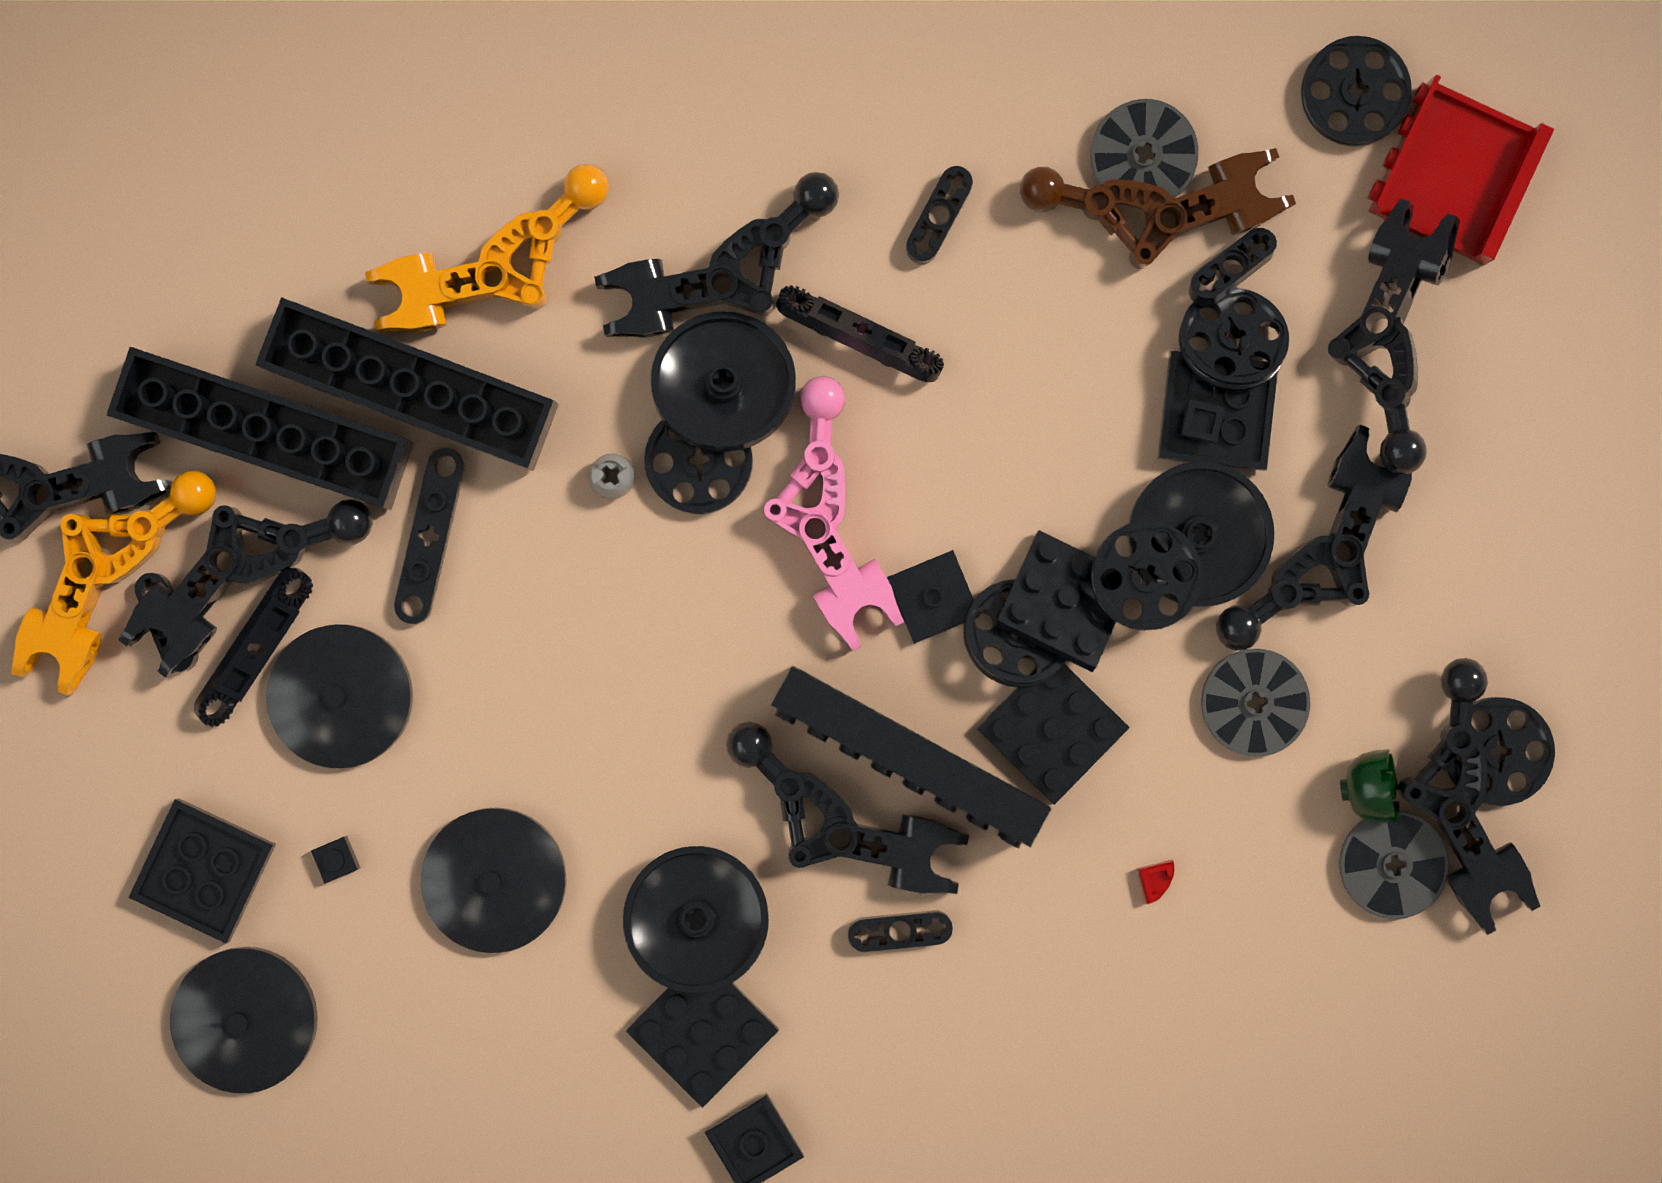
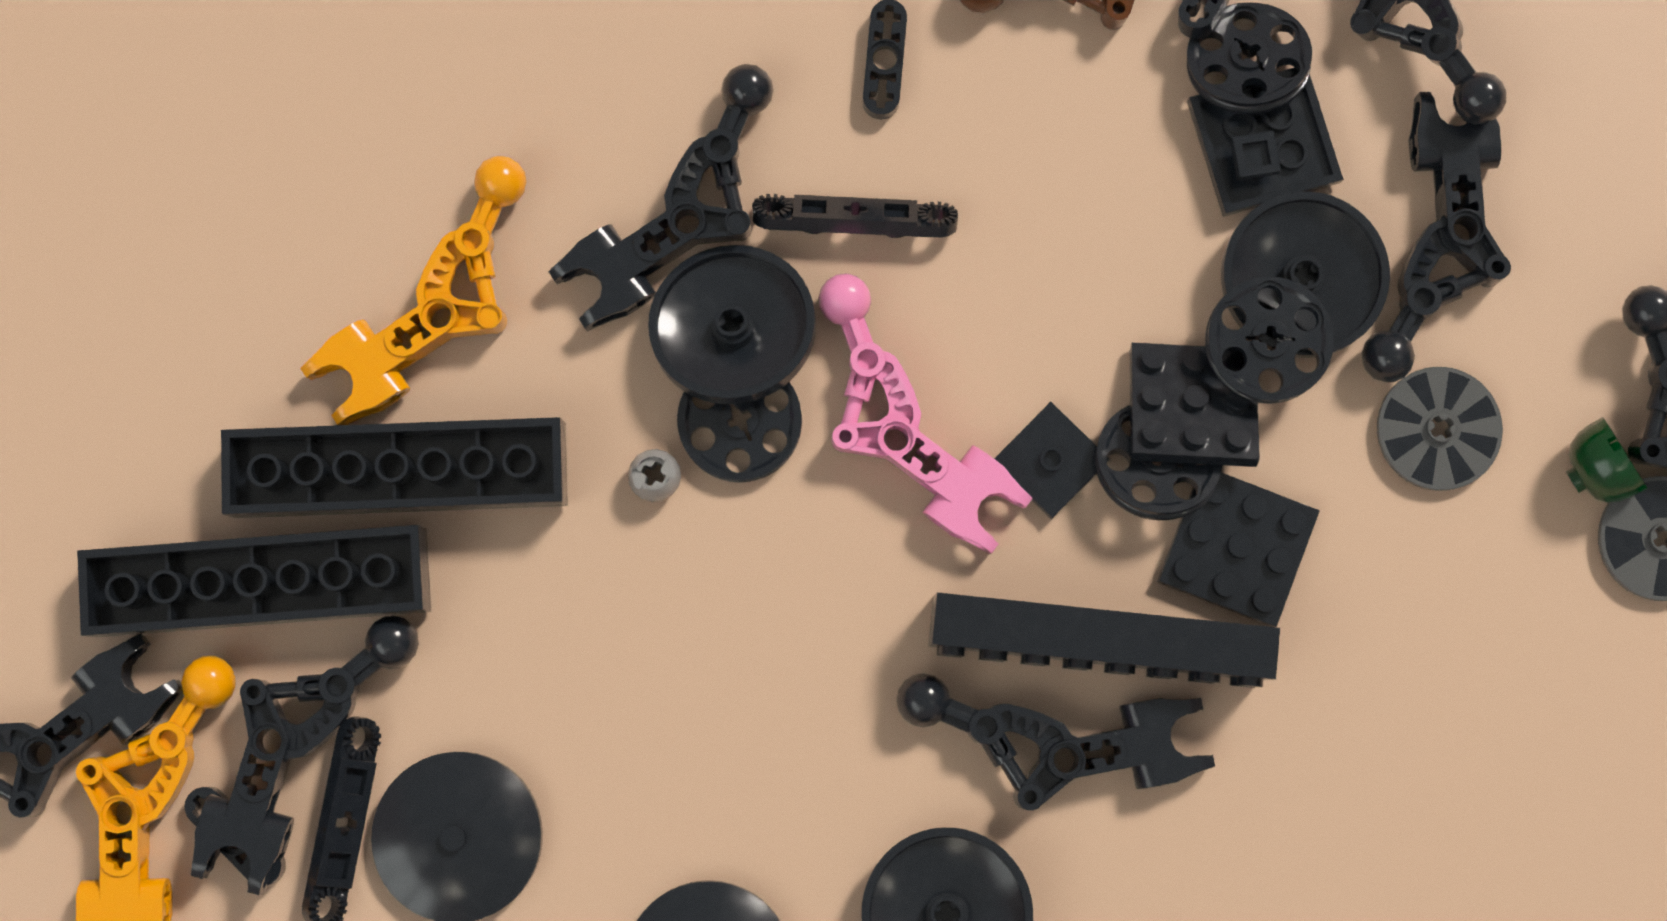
camera: 25 degrees left, 5 degrees down
black piece [394,448,465,624] -> none
black beam [848,910,953,952] -> none
red tile [1137,860,1175,905] -> none

